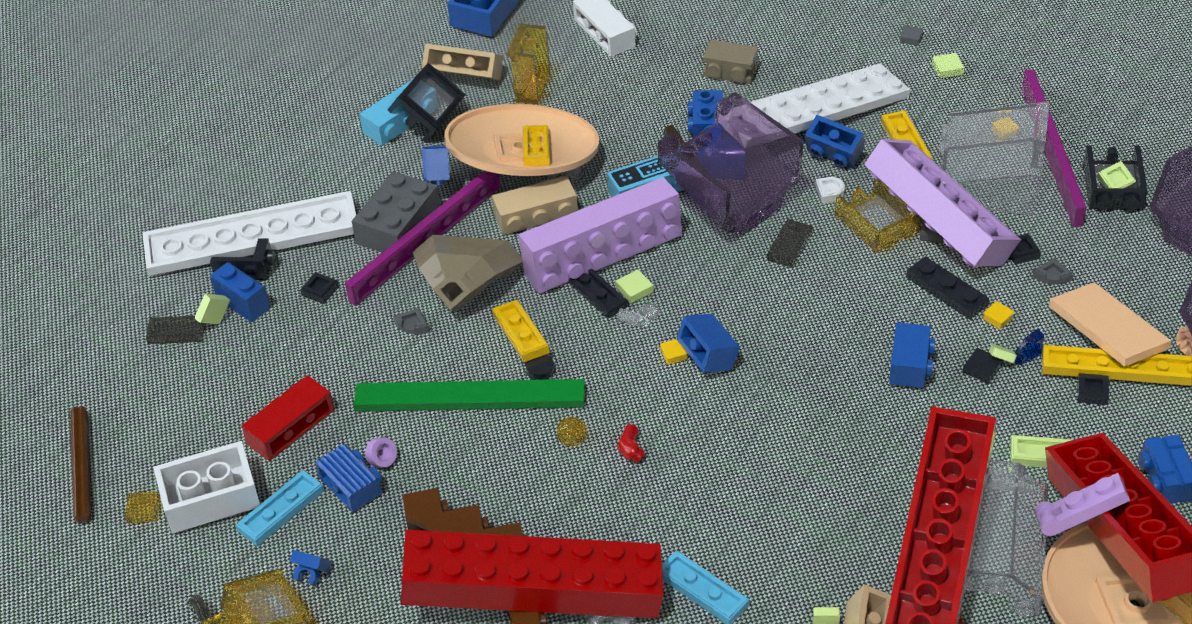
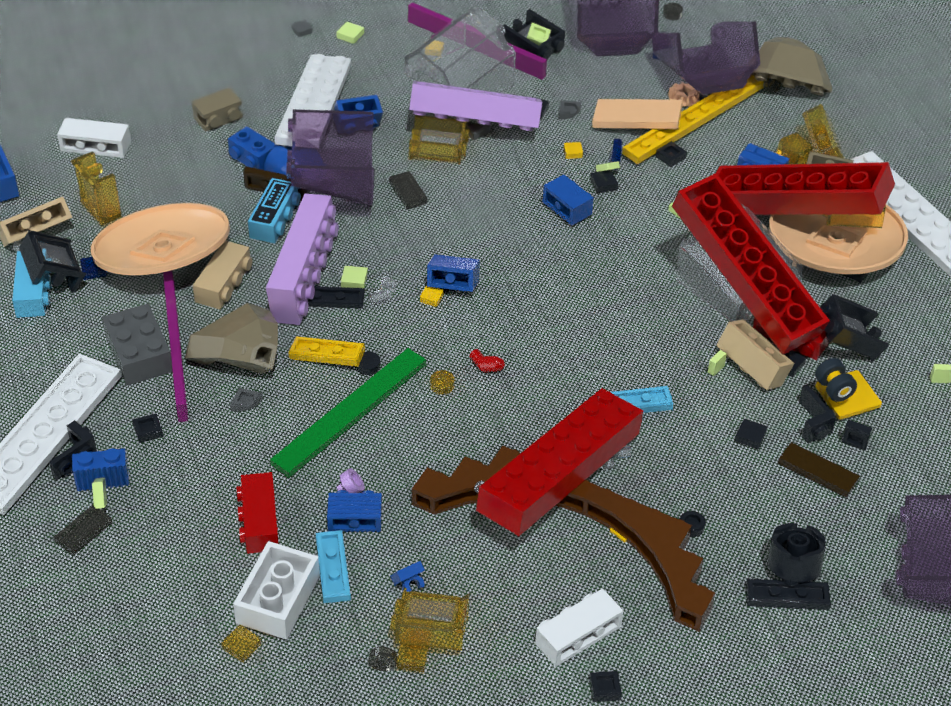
camera: 55 degrees left, 0 degrees up
reddish brown axle [70,405,91,524] -> none
brick [422,145,451,185] -> none
yellow tile [523,125,550,166] -> none
white tile [815,177,845,203] -> none
yellow tile [881,110,933,160] -> none
black plate [906,256,989,320] -> none
lavender plate [1035,473,1130,536] -> none

